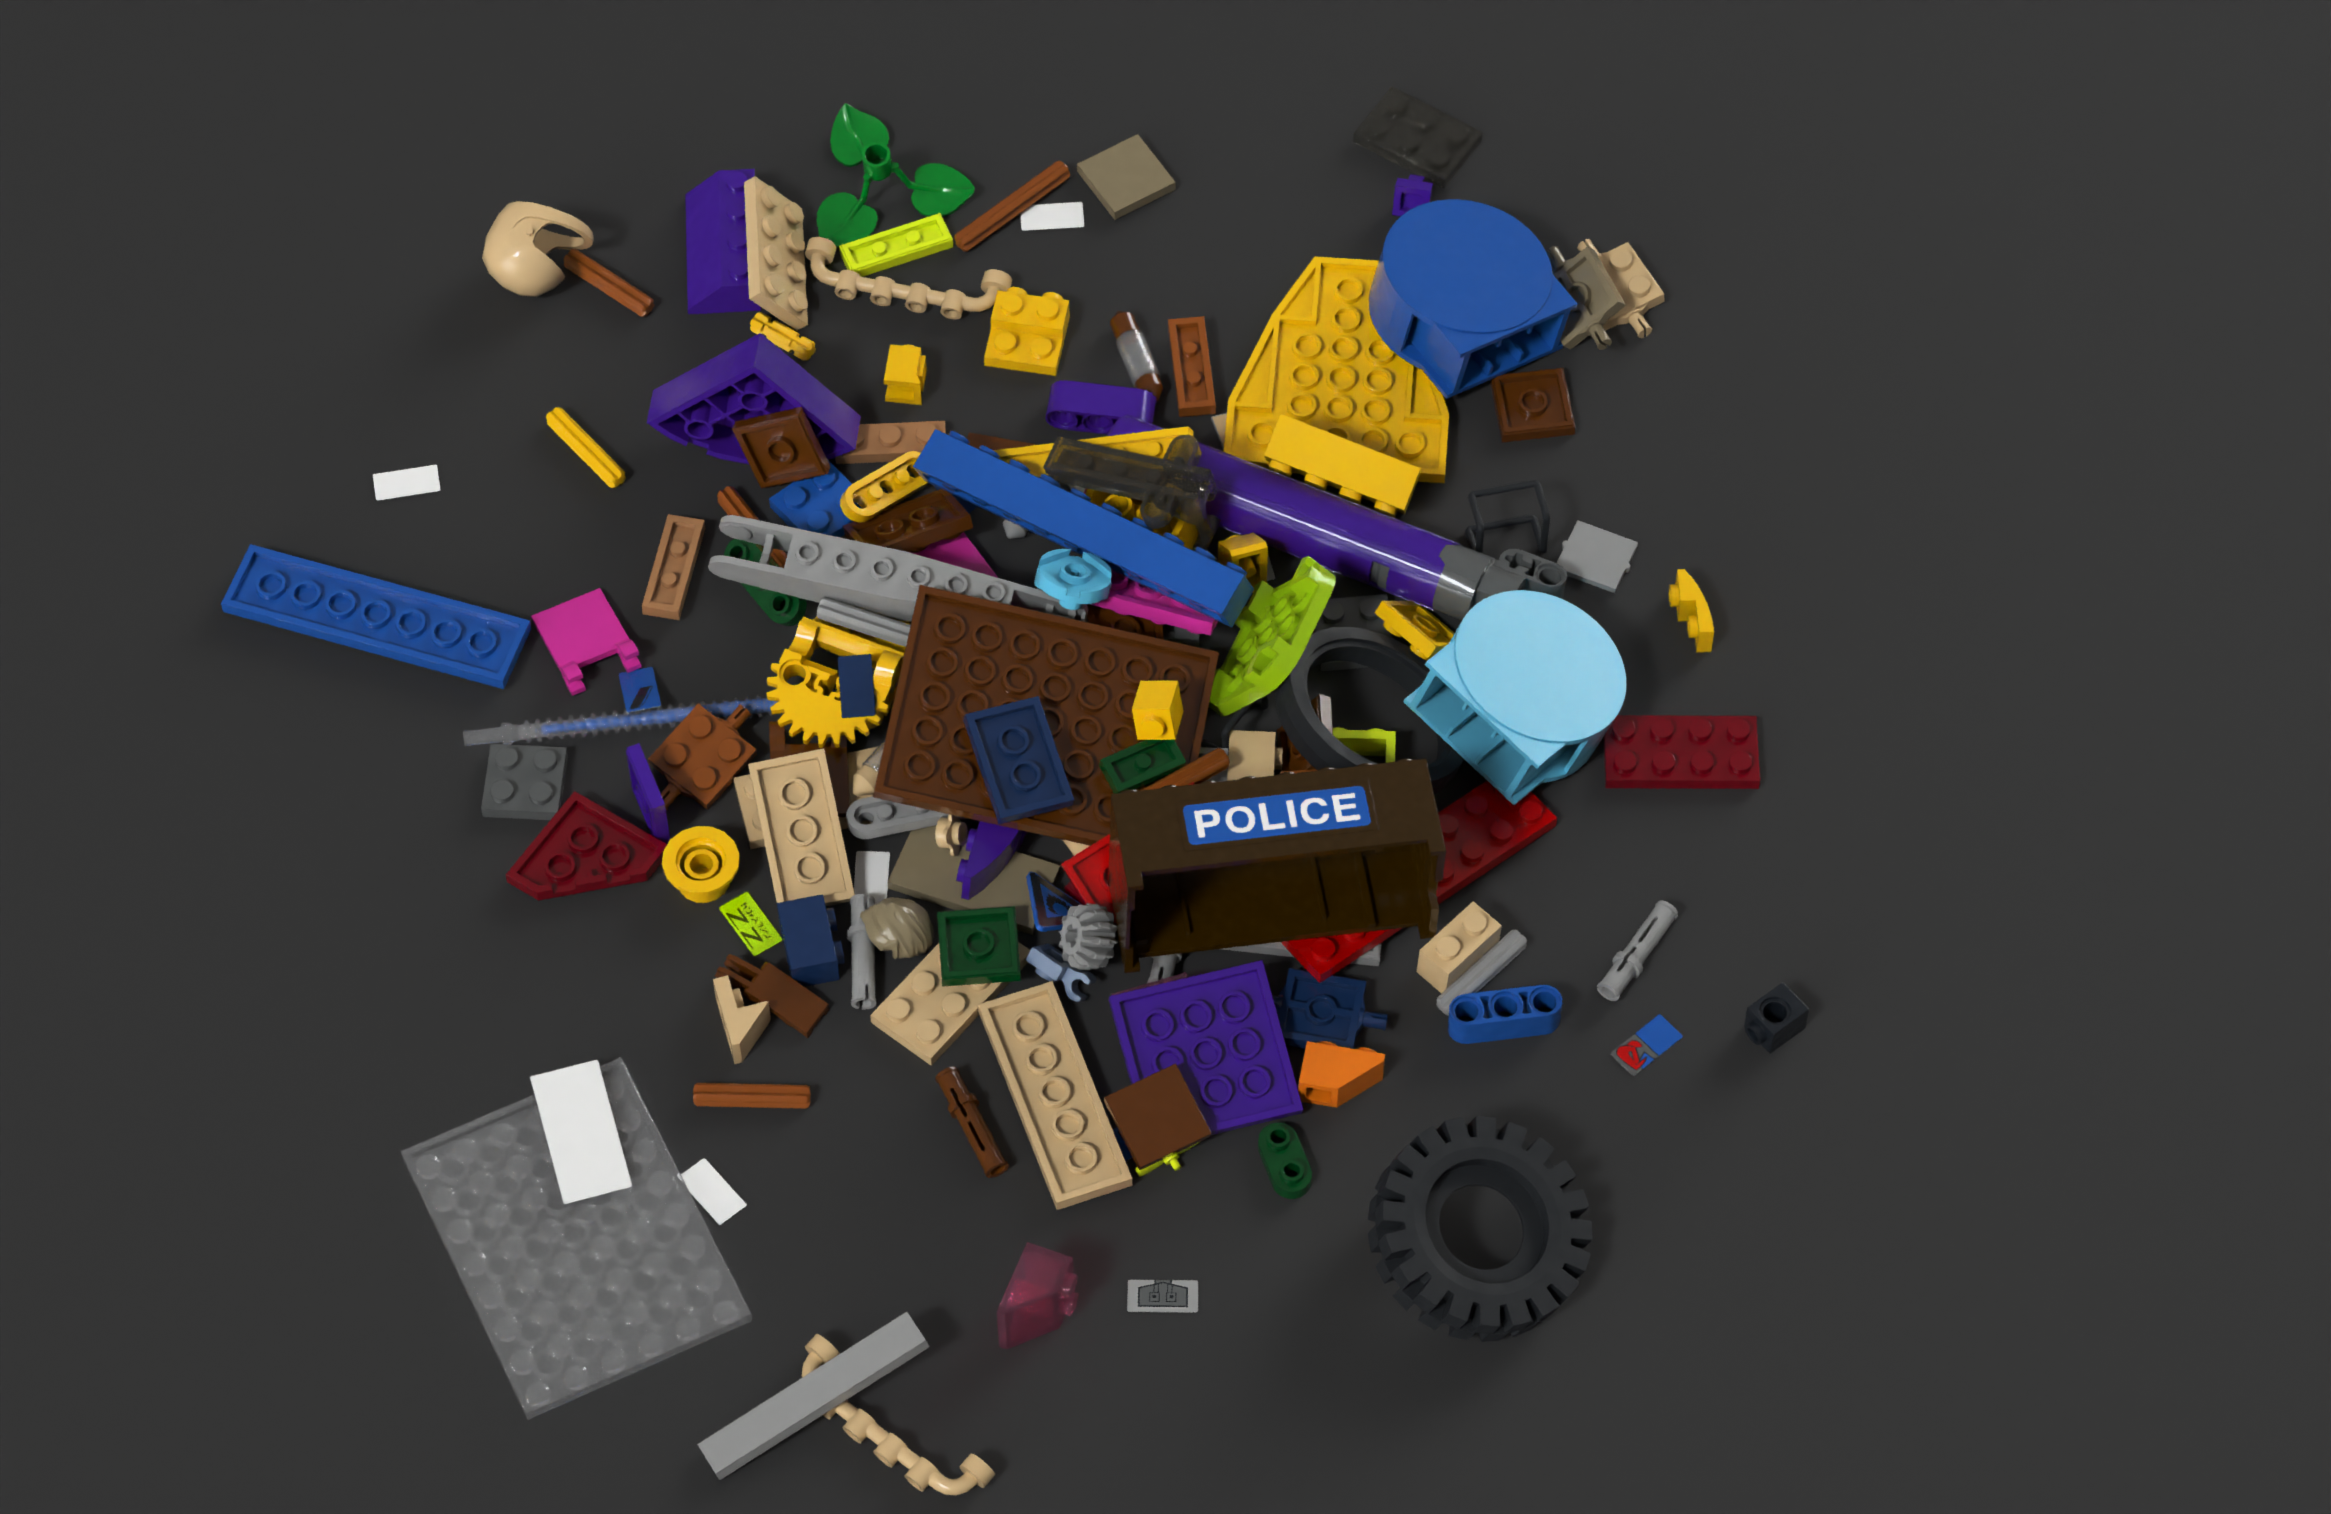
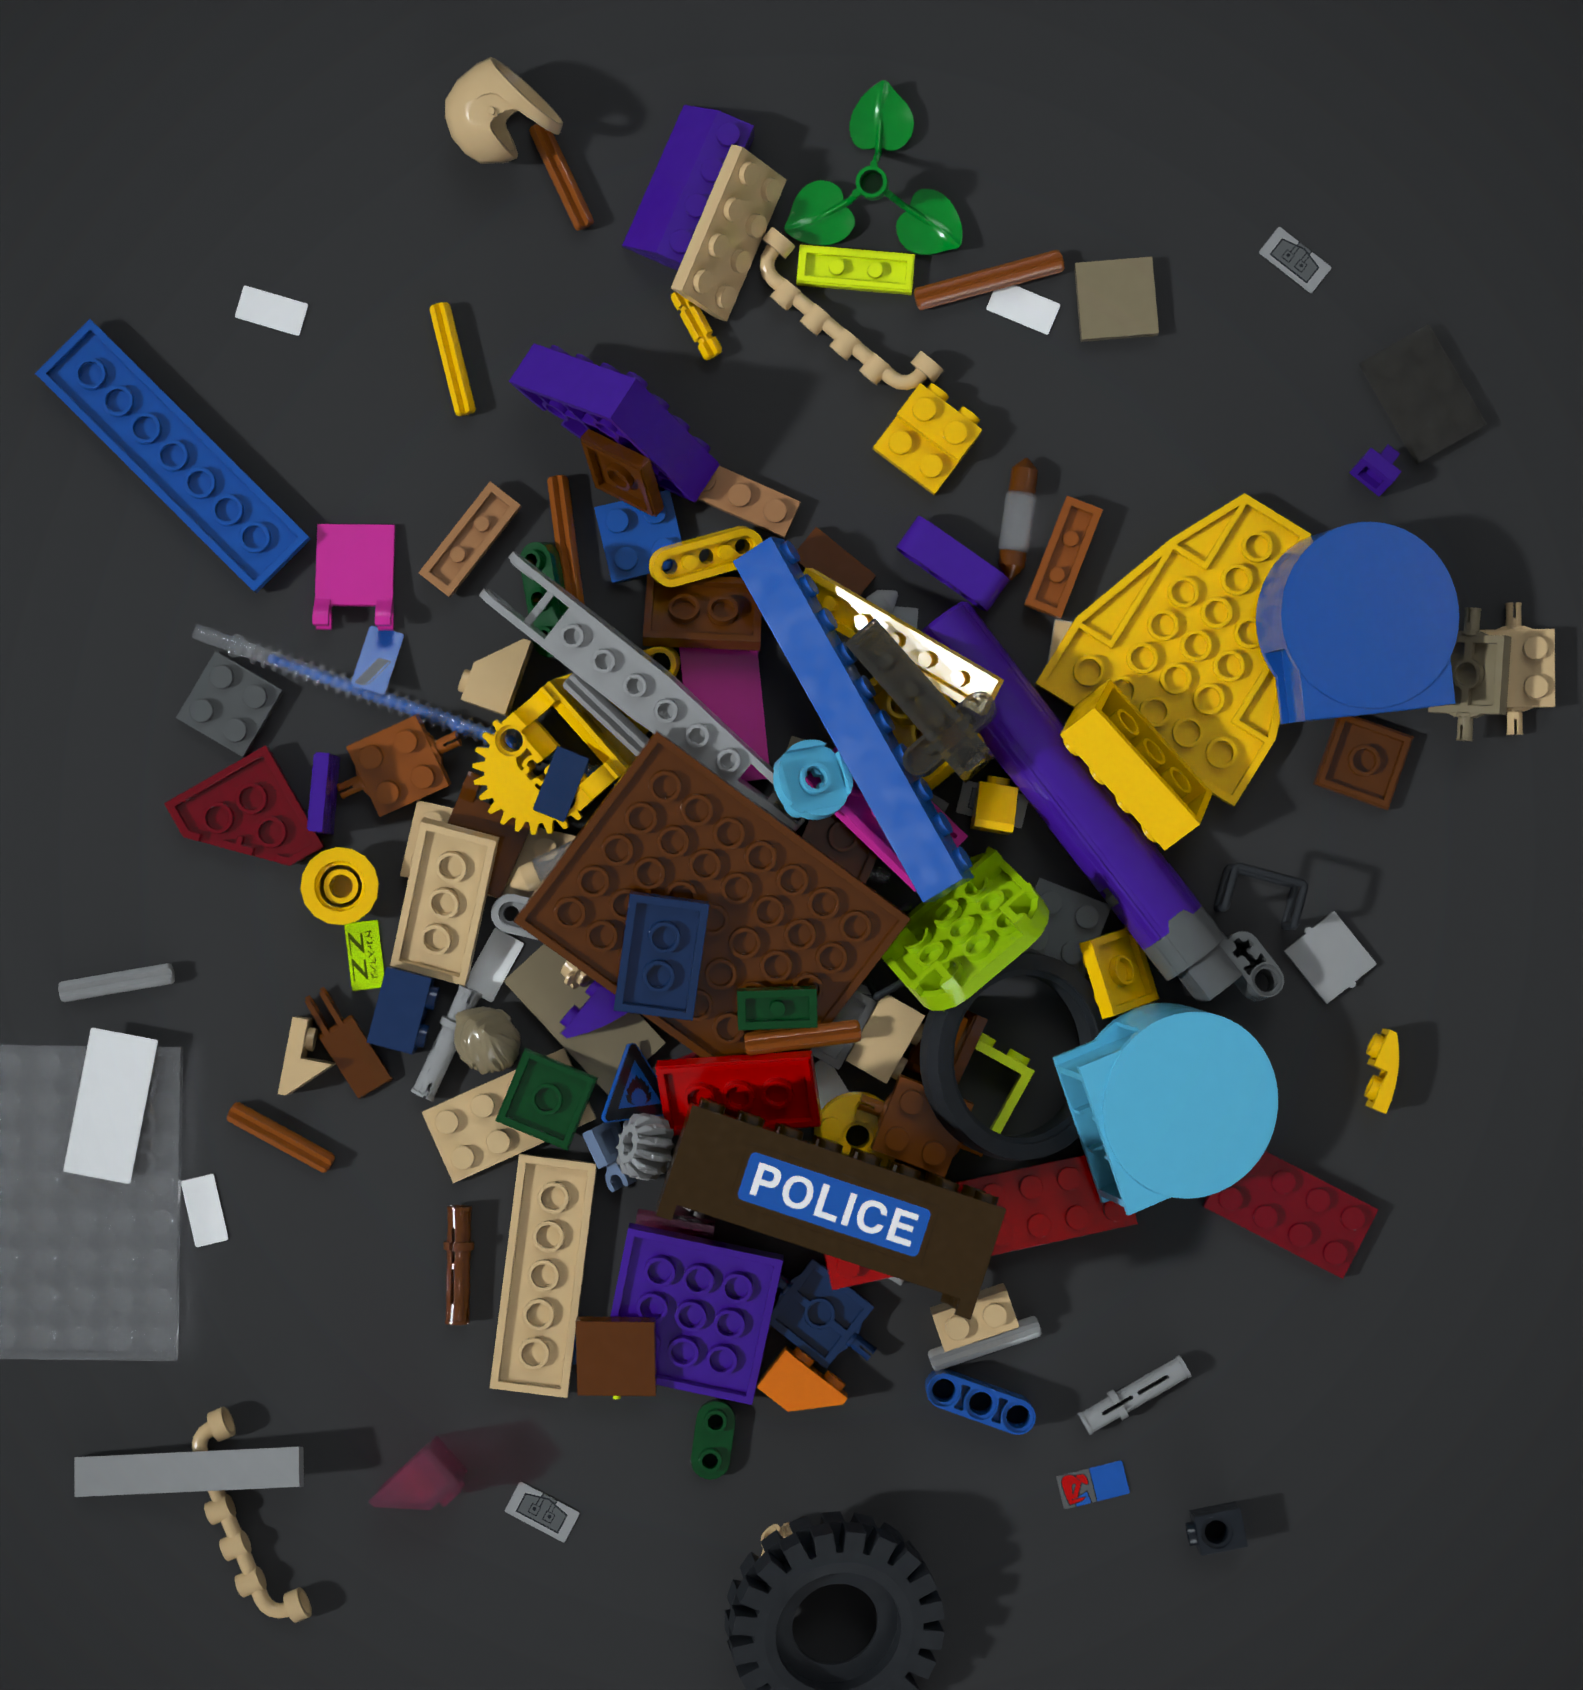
camera: 30 degrees right, 30 degrees up
yellow window [884,344,927,405] -> none
yellow brick [1132,681,1184,740] -> none
none -> light grey axle [58,963,175,1002]
none -> tan slope [458,639,534,717]
none -> sticker [1259,227,1331,293]

